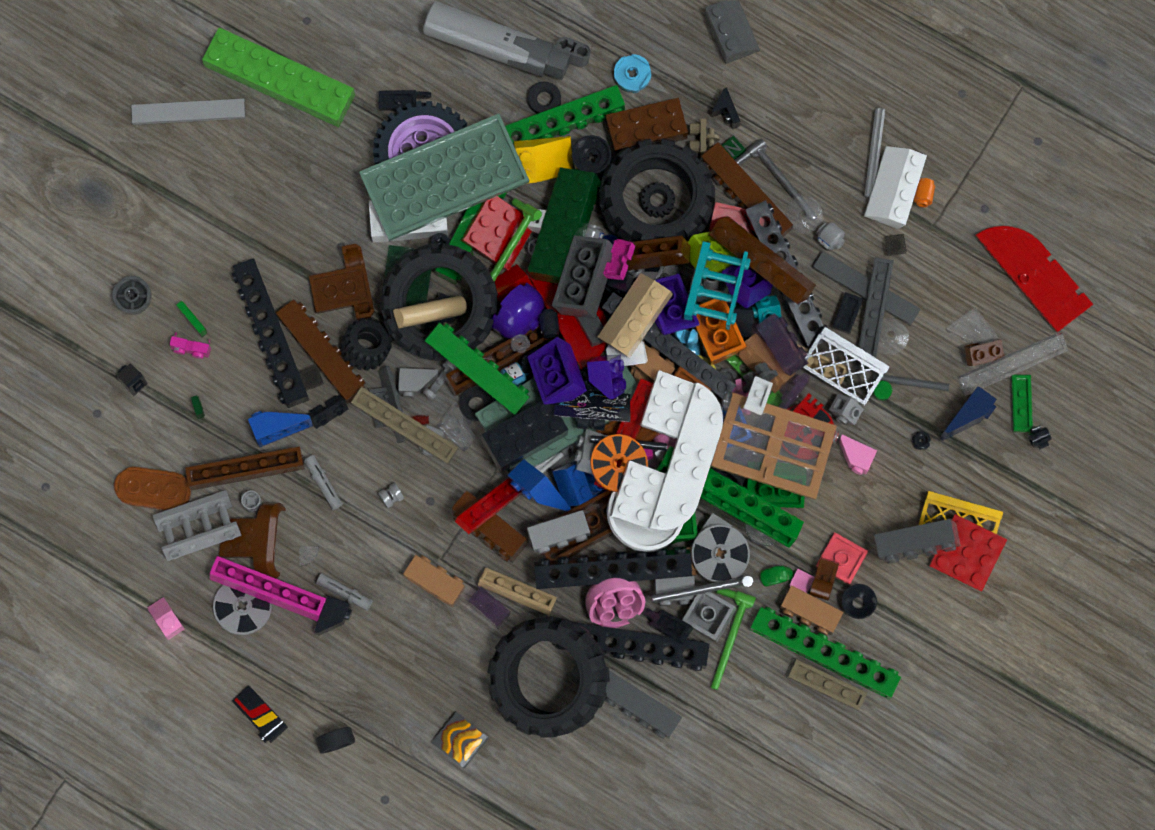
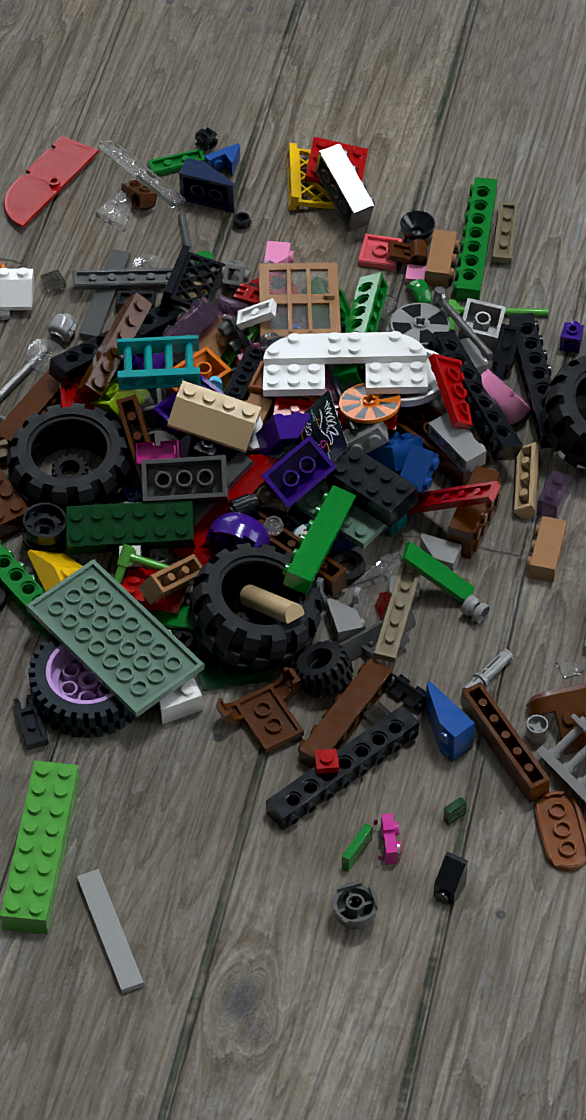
camera: 105 degrees left, 25 degrees down
none -> medium nougat brick [138,554,202,605]
none -> blue slope [205,143,240,176]
none -> red plate [314,749,339,774]
none -> green tile [401,541,475,604]
none -> light grey slope [420,533,462,572]
none -> red wing [428,353,472,429]
none -> dark purple brick [559,321,584,353]

